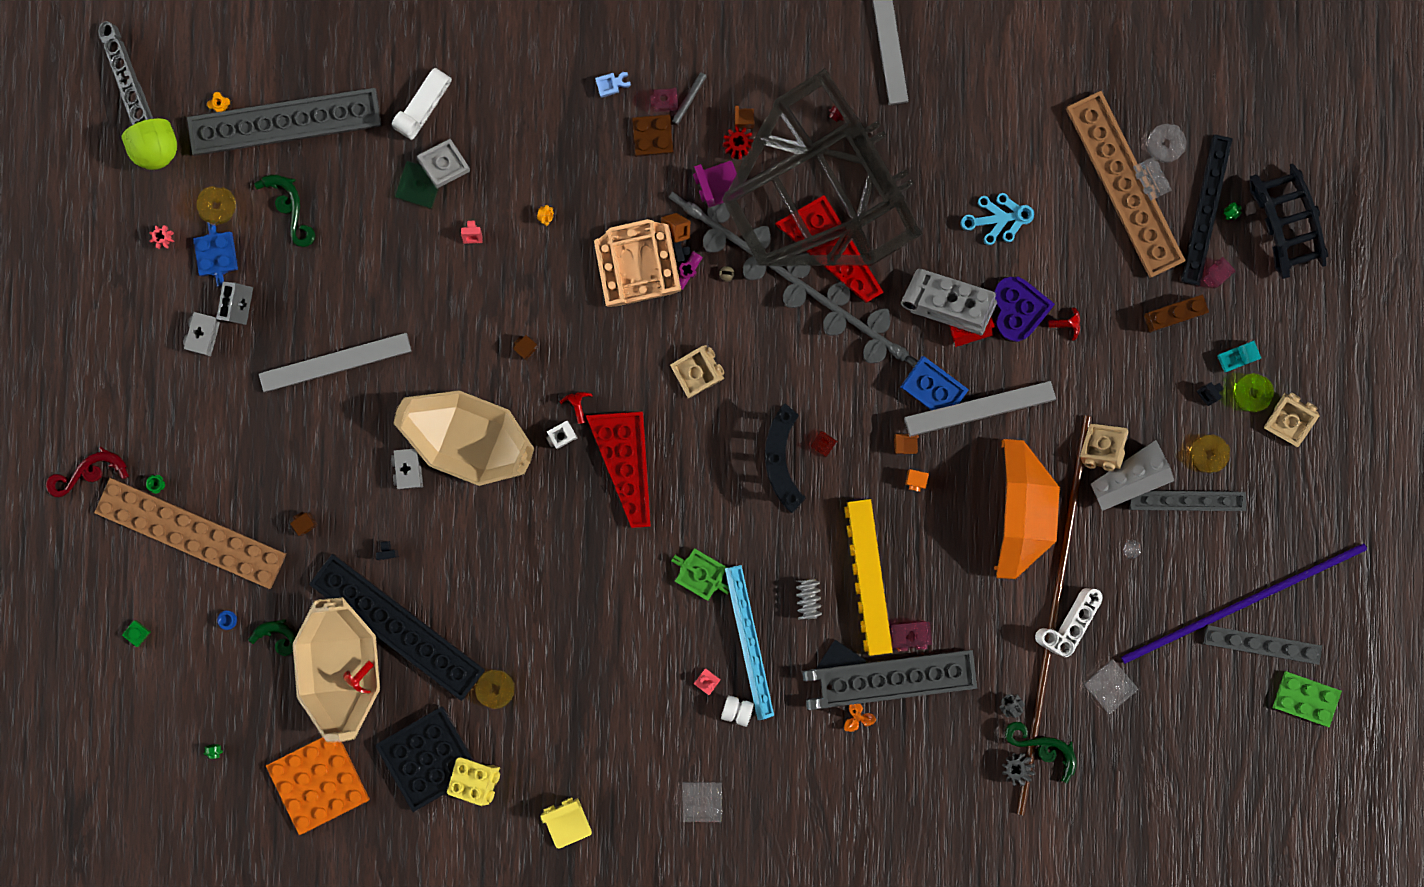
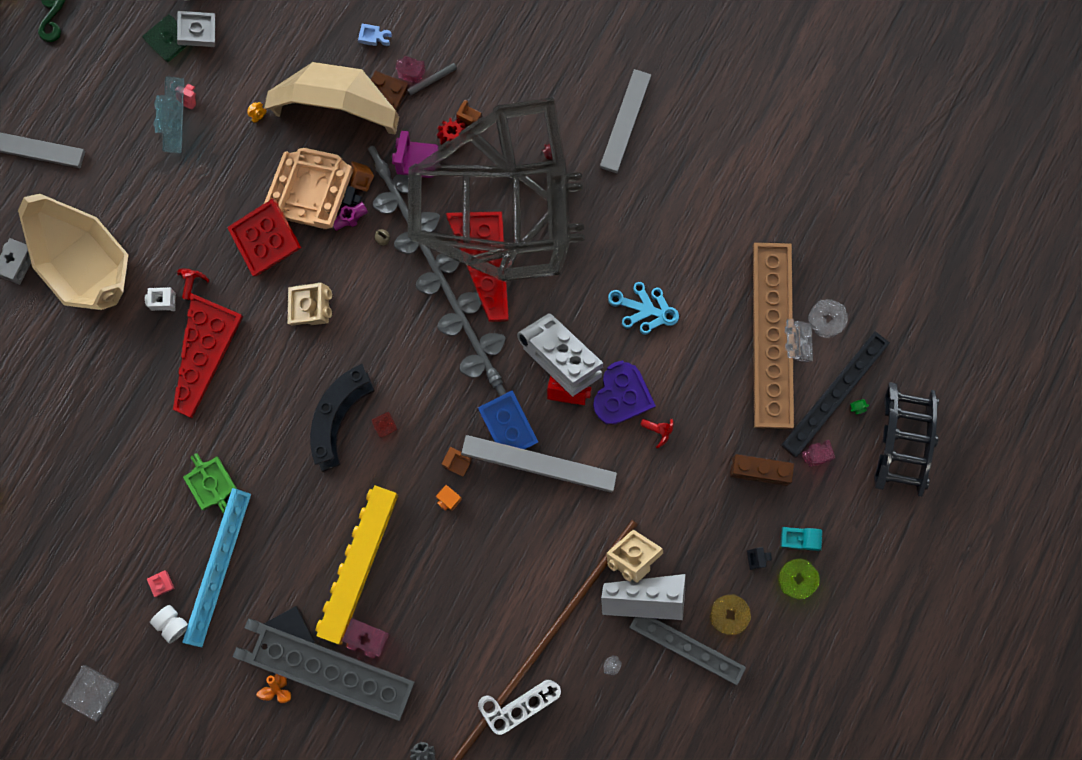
camera: 25 degrees right, 10 degrees down
reddish brown plate [513,335,539,360] -> none
light grey piece [796,580,822,620] -> none
orange panel [994,439,1060,579] -> none
tan plate [1264,393,1320,447] -> none
none -> clear light blue bracket [153,76,184,153]
none -> red plate [227,199,301,277]
none -> tan panel [264,62,399,134]

